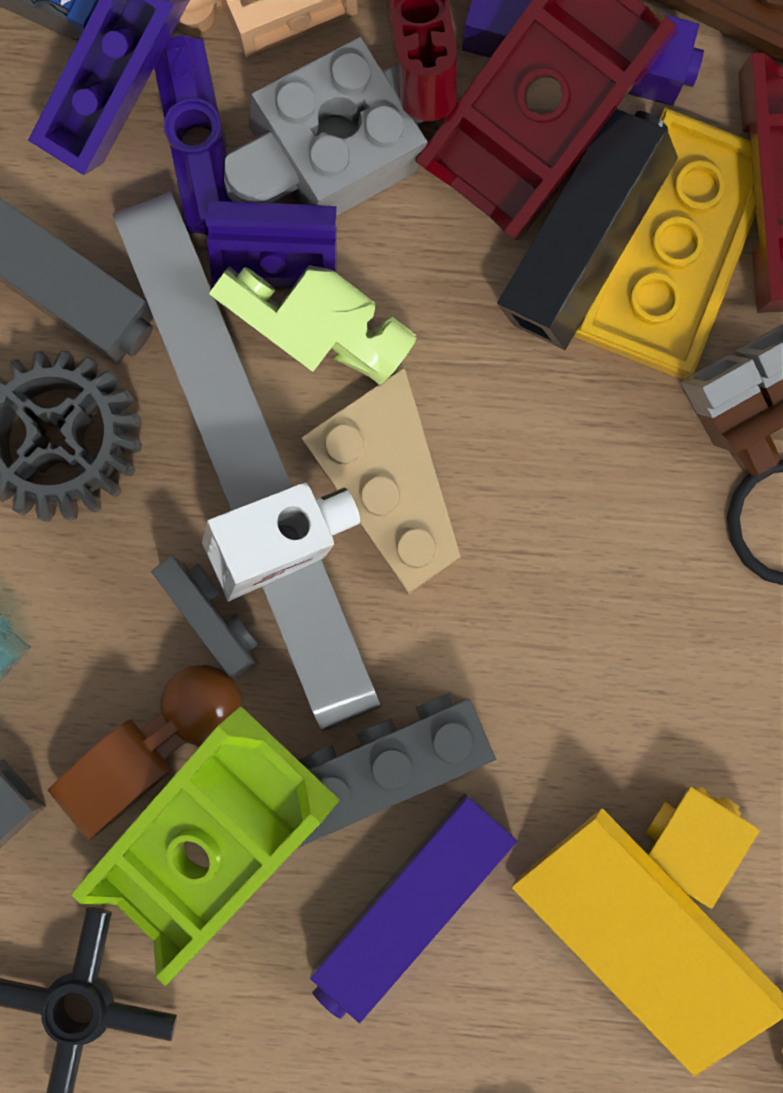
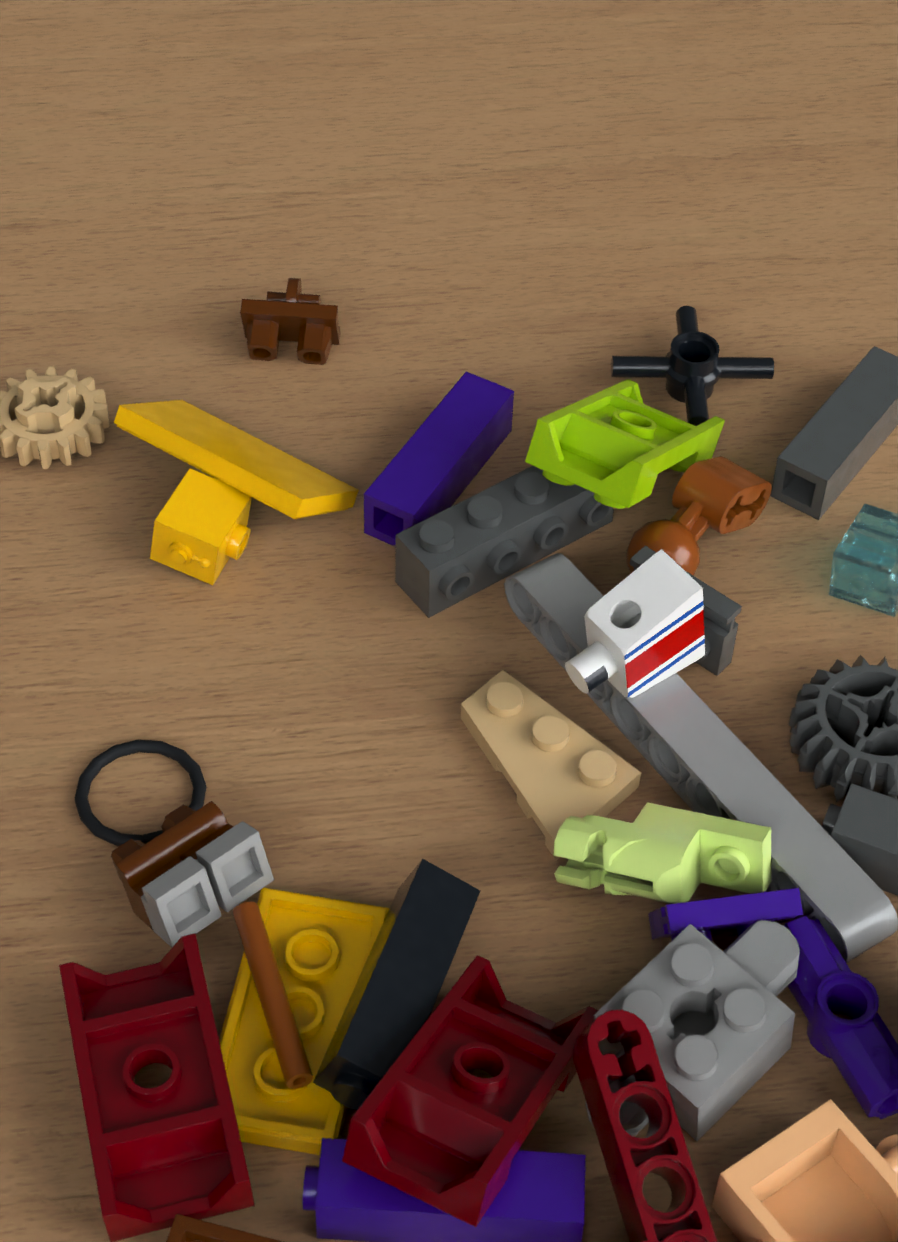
camera: 170 degrees right, 35 degrees down
none -> dark orange piece [233,901,313,1089]

